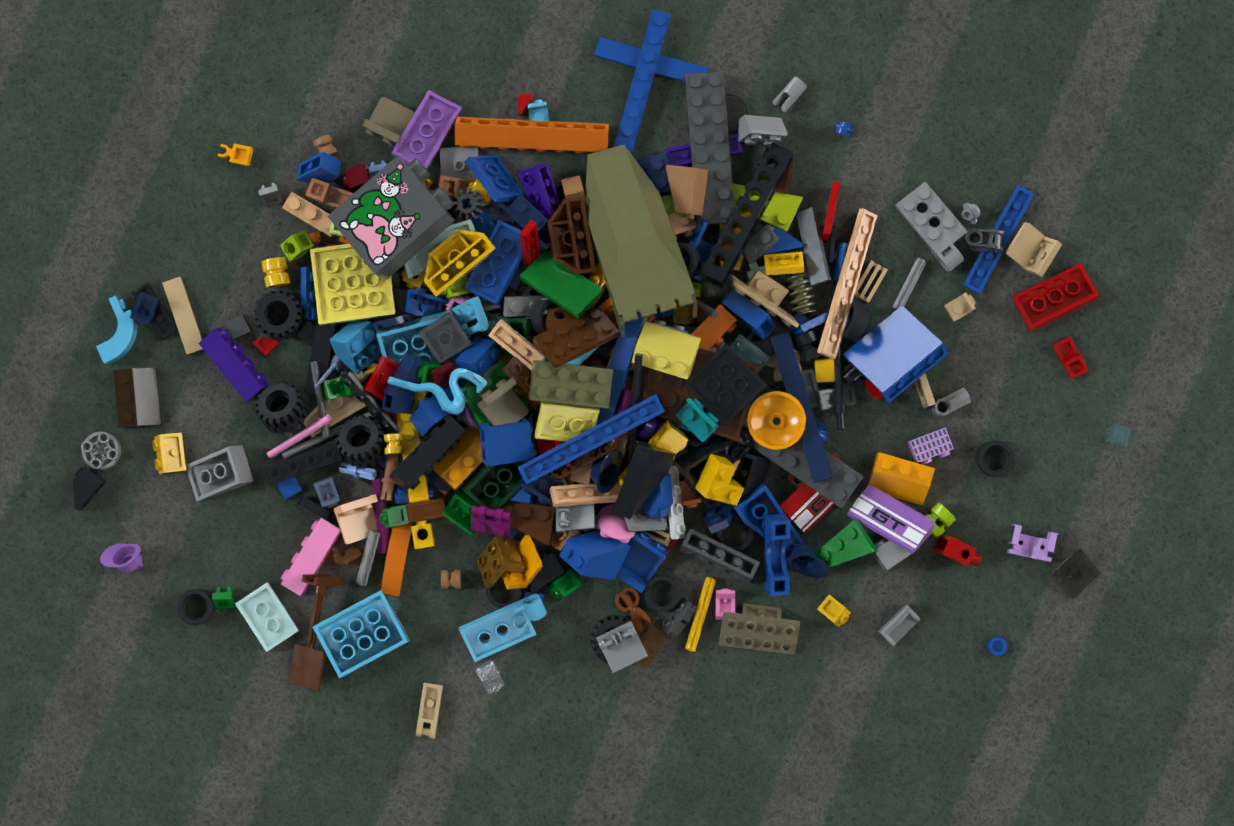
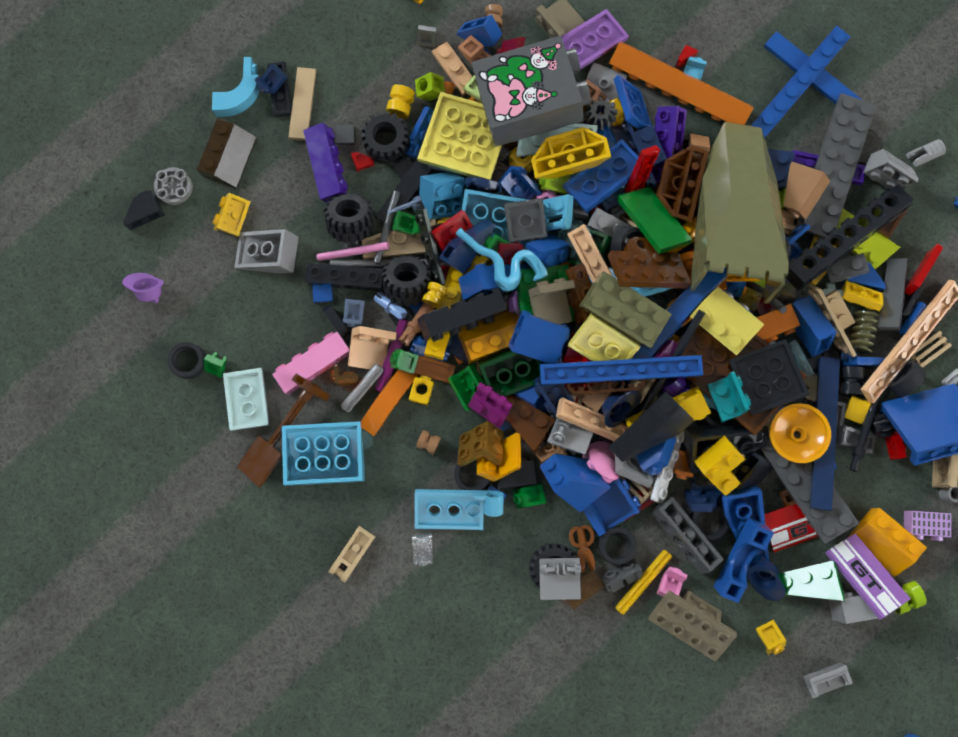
camera: 15 degrees right, 5 degrees down
red torso [933,534,982,567] -> none

